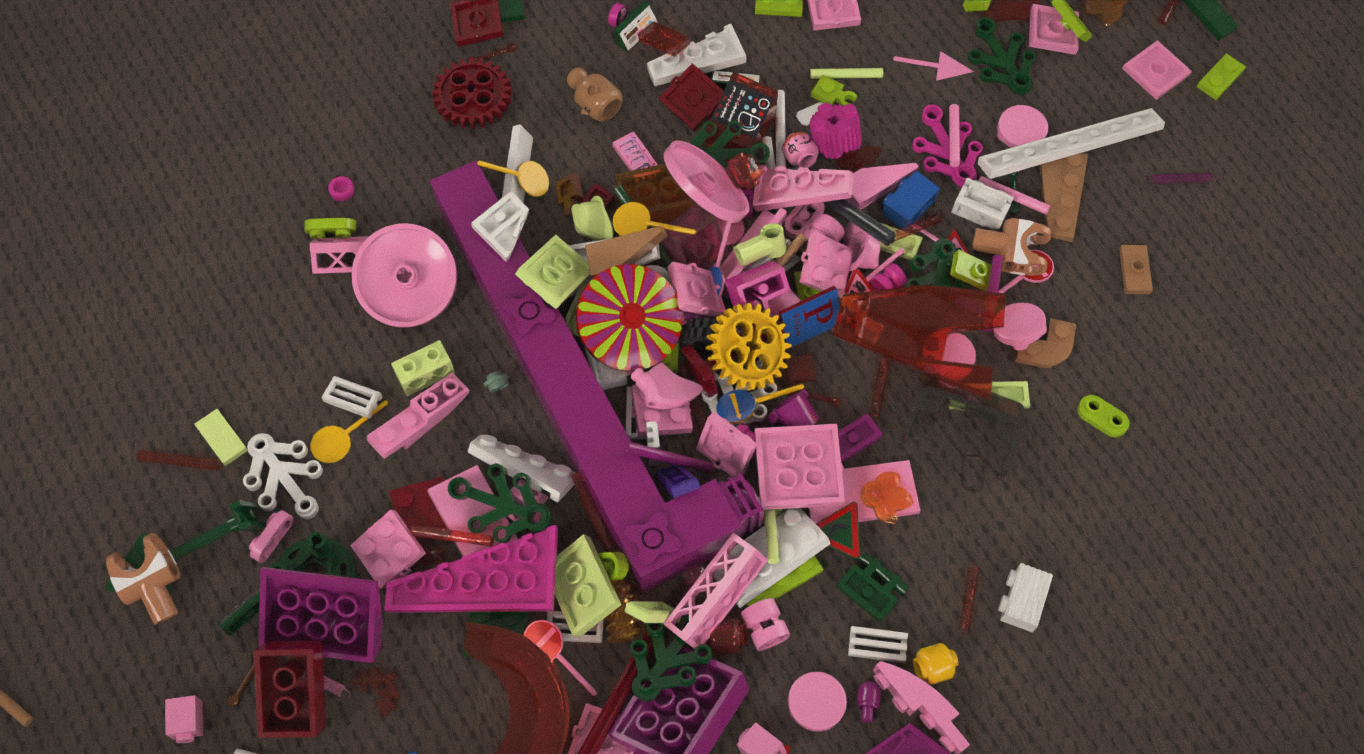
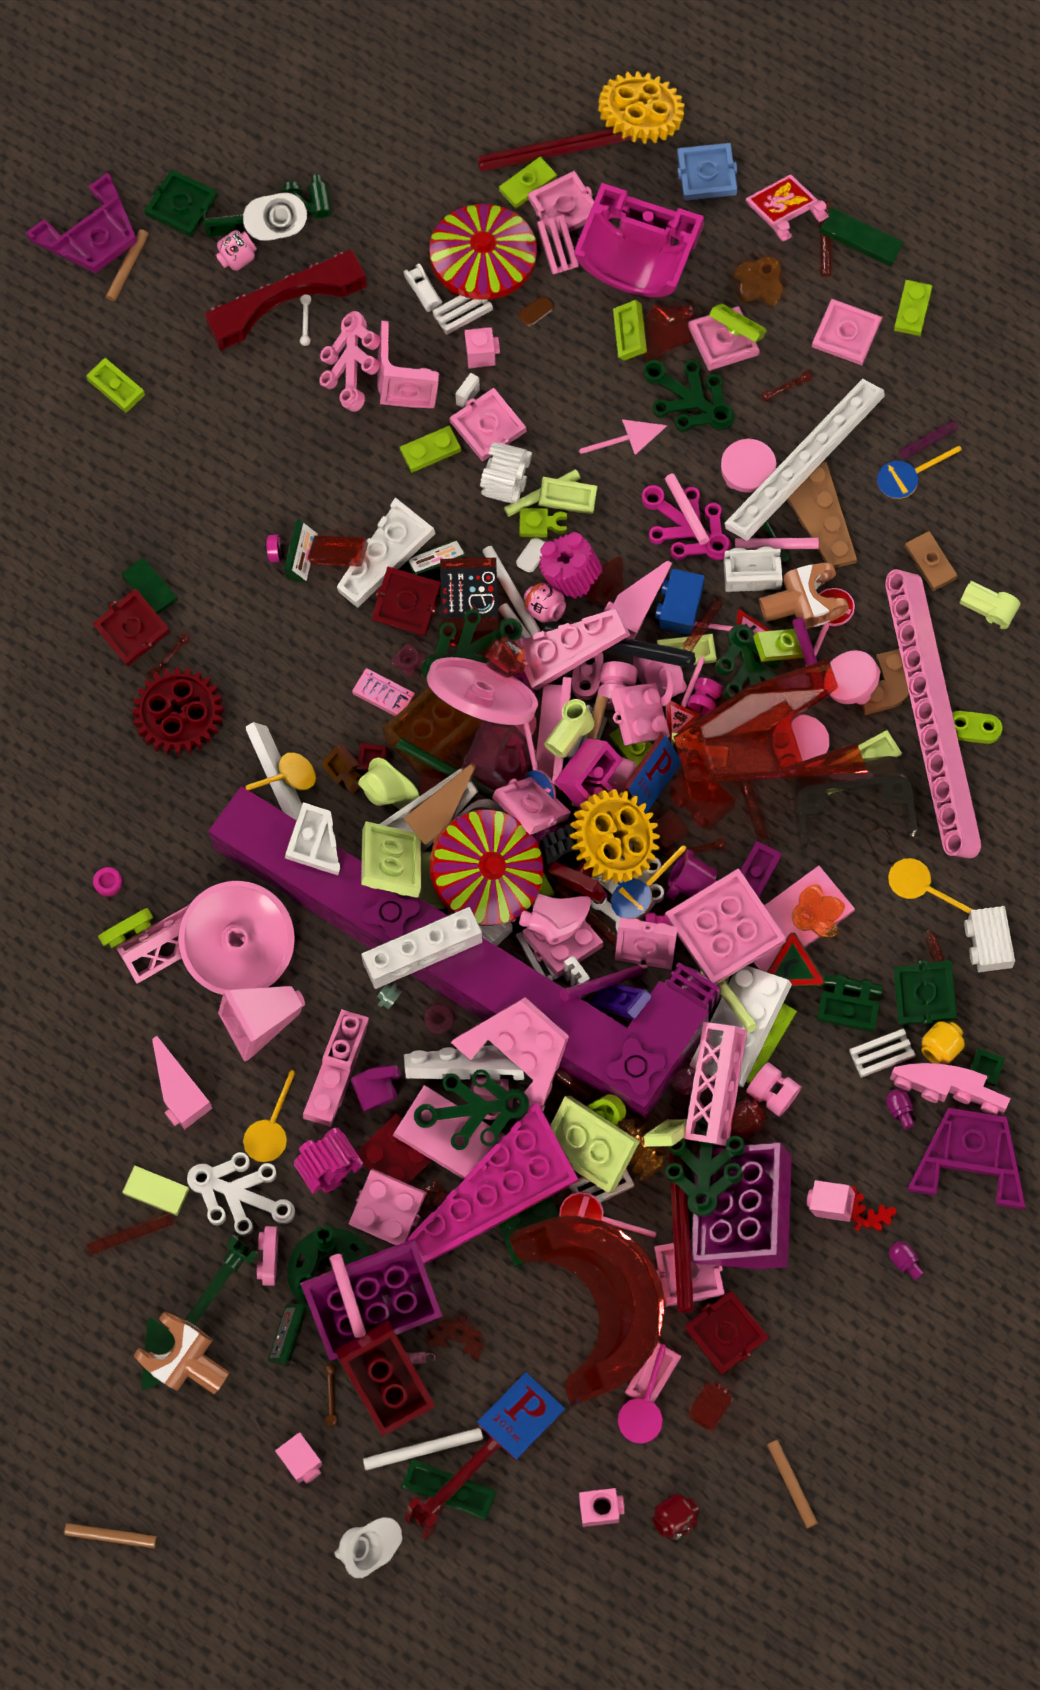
camera: 25 degrees left, 5 degrees up
white tile [321,376,383,419] -> none
yellowish green brick [391,340,455,396] -> none
clear red bar [411,525,494,547] -> none
medium nougat piece [567,67,623,122] -> none
yellow piece [613,202,696,236] -> none
bright pink tile [788,672,847,732] -> none
none -> bright pink slope [152,1036,212,1130]
none -> bright pink slope [218,986,305,1062]
none -> dark pink brick [294,1128,363,1194]
none -> bright pink bar [330,1254,366,1338]
none -> magenta piece [350,1065,401,1112]
none -> white brick [361,907,482,989]
none -> clear pink plate [391,644,425,677]
none -> clear pink plate [424,1005,453,1034]
none -> bright pink wing [451,997,569,1112]
none -> white brick [480,442,532,504]
none -> yellowish green tile [538,477,597,514]
none -> clear red brick [670,761,735,831]
none -> clear red hinge [761,371,812,402]
none -> blue piece [877,446,962,499]
none -> bright pink beam [885,569,981,859]
none -> yellow piece [888,858,973,914]
none -> dark green plate [893,960,958,1026]
none -> yellowish green piece [960,581,1021,629]
none -> dark green tile [970,1048,1005,1087]

